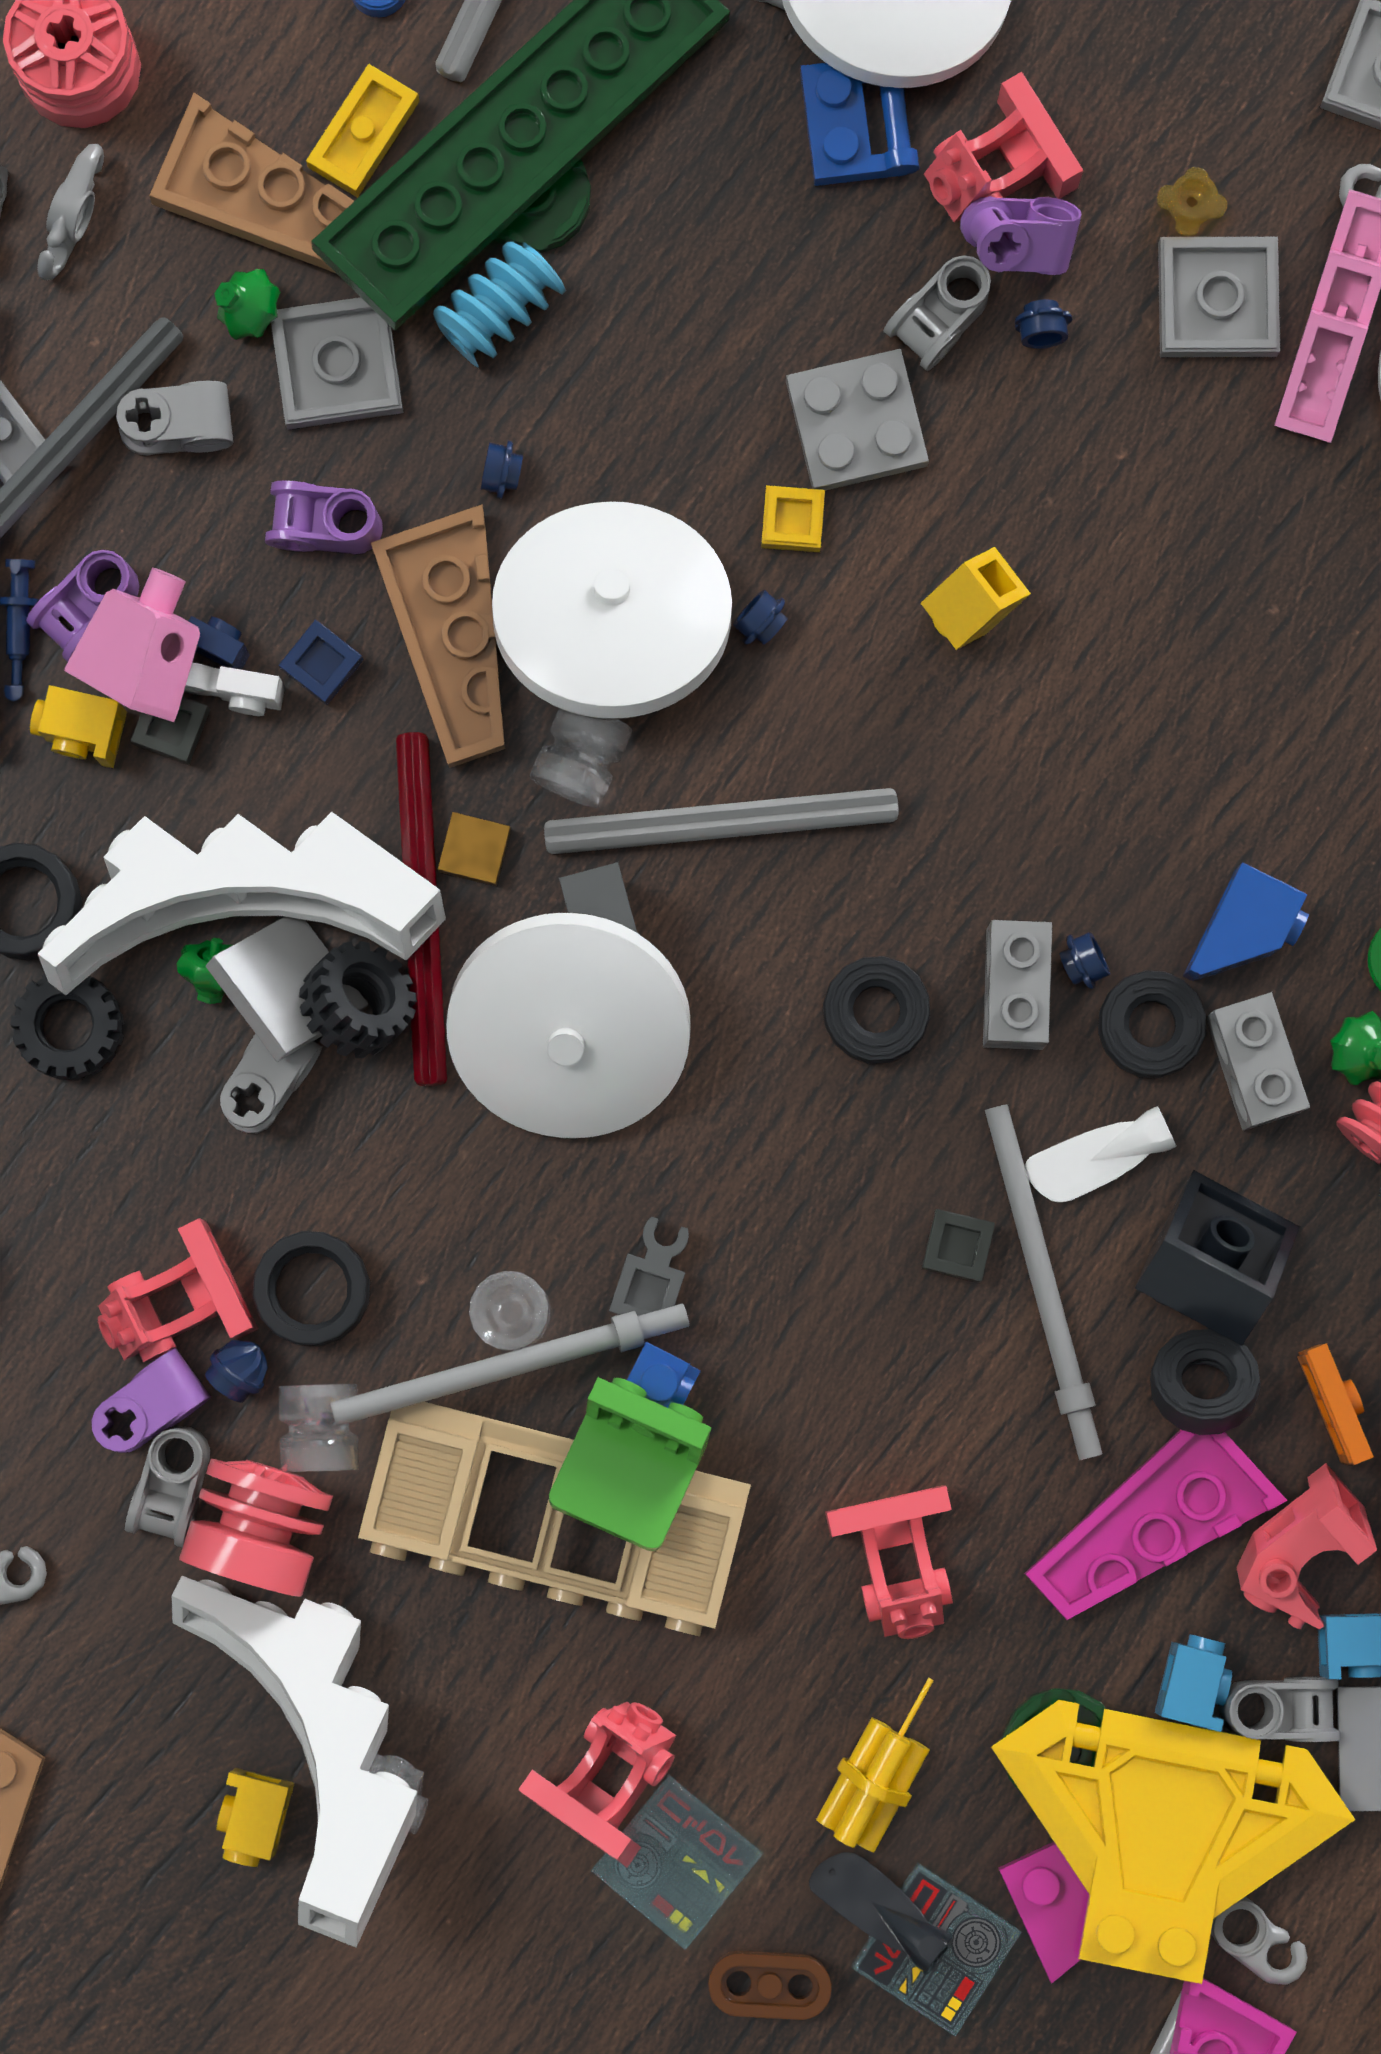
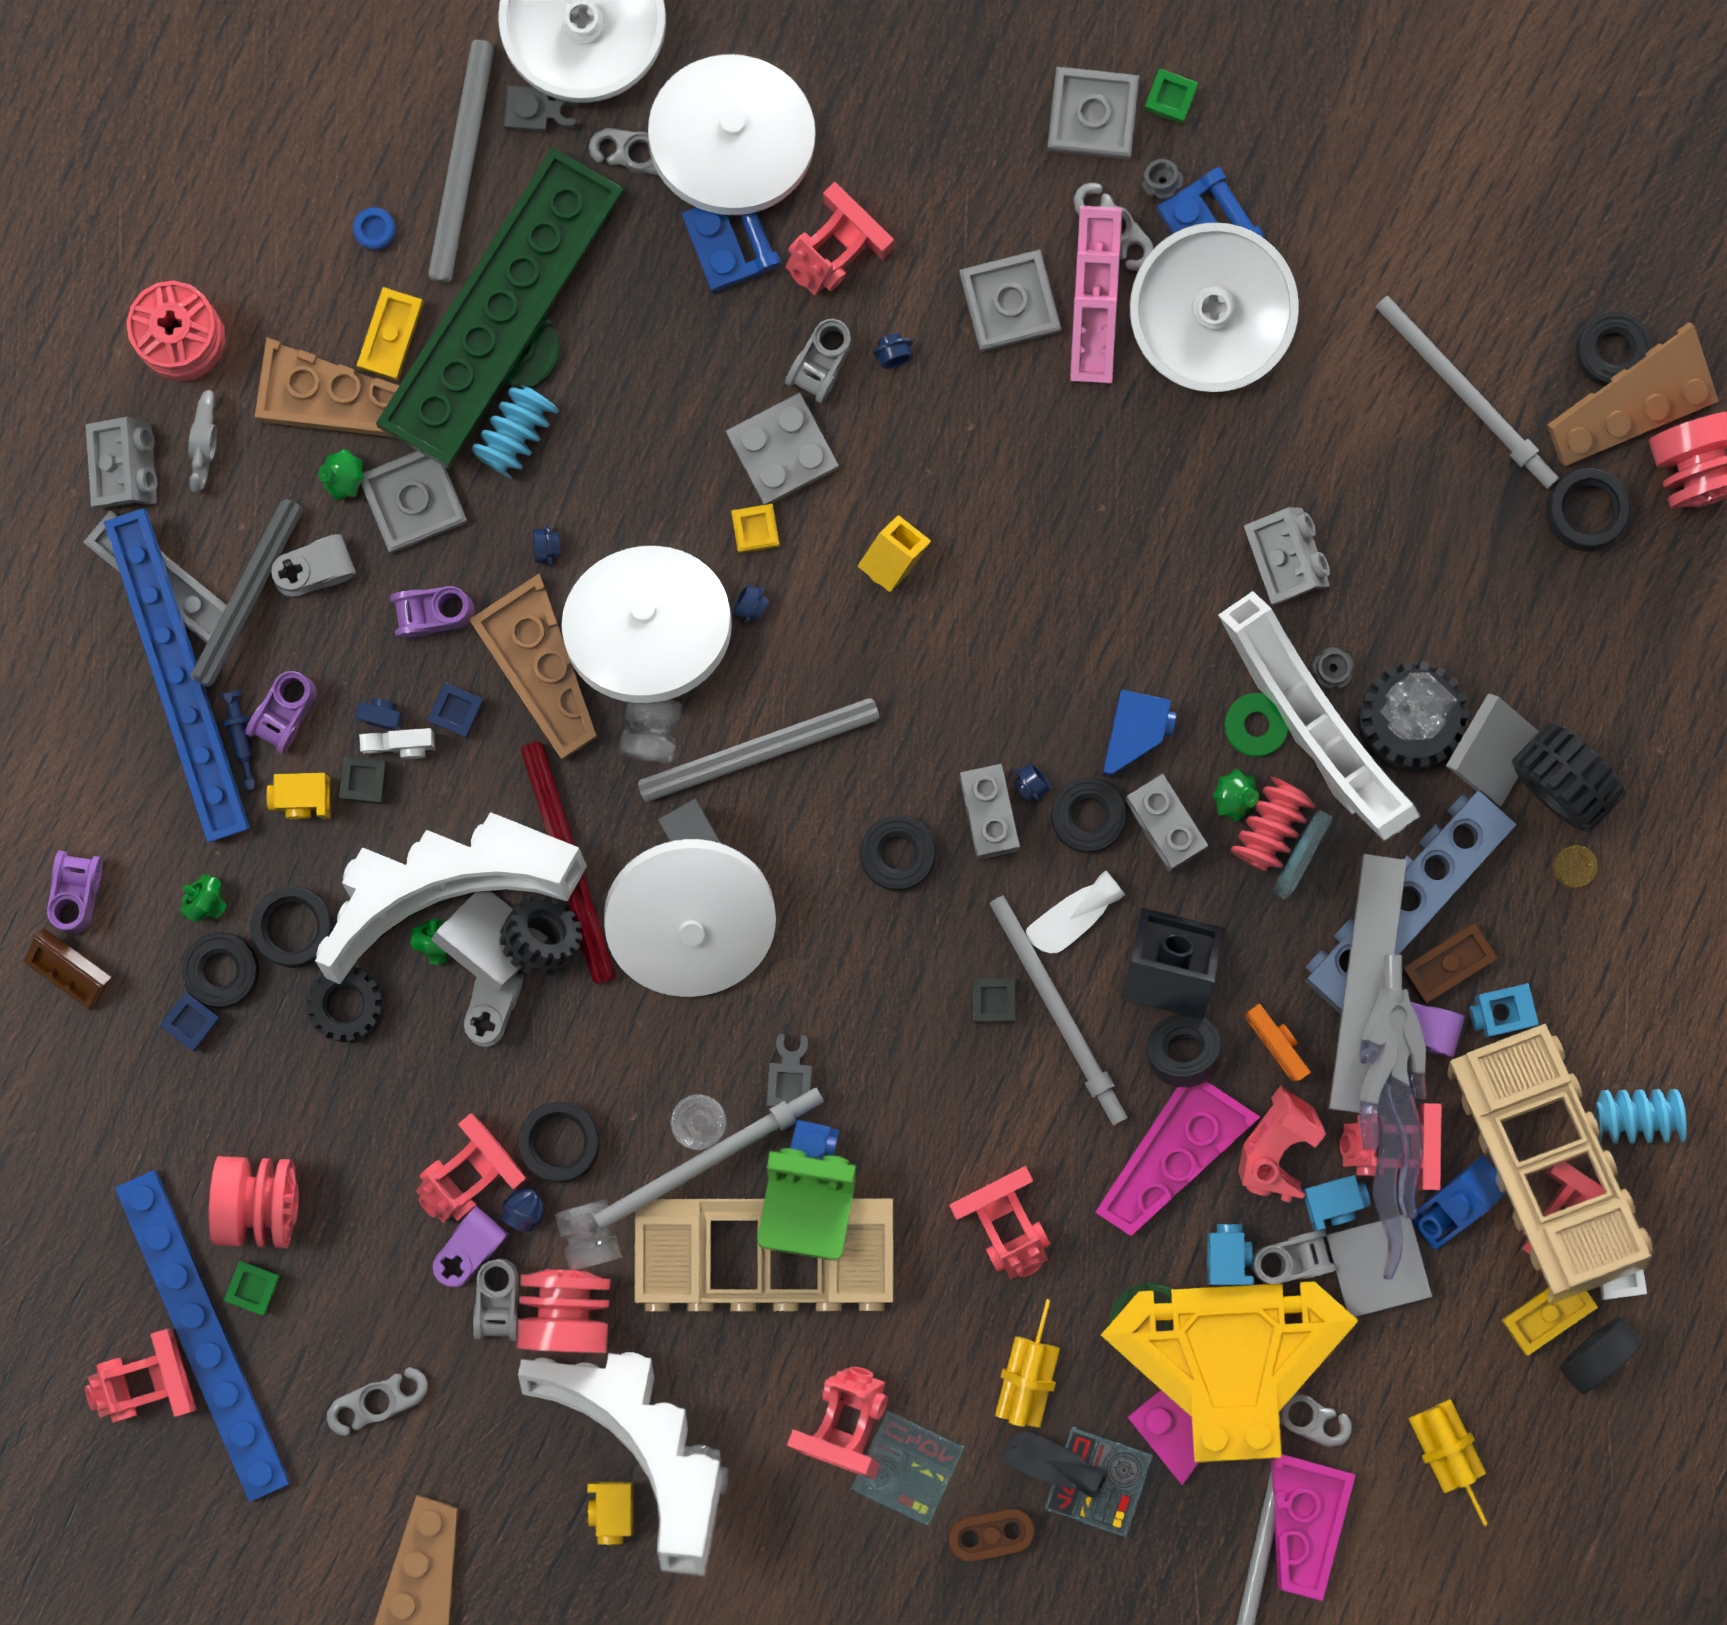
camera: 10 degrees left, 0 degrees up
bright pink torso [64,568,200,722] -> none
pearl gold tile [438,812,511,886] -> none
medium lavender piece [960,196,1082,275] -> none
clear yellow plate [1157,167,1227,237] -> none

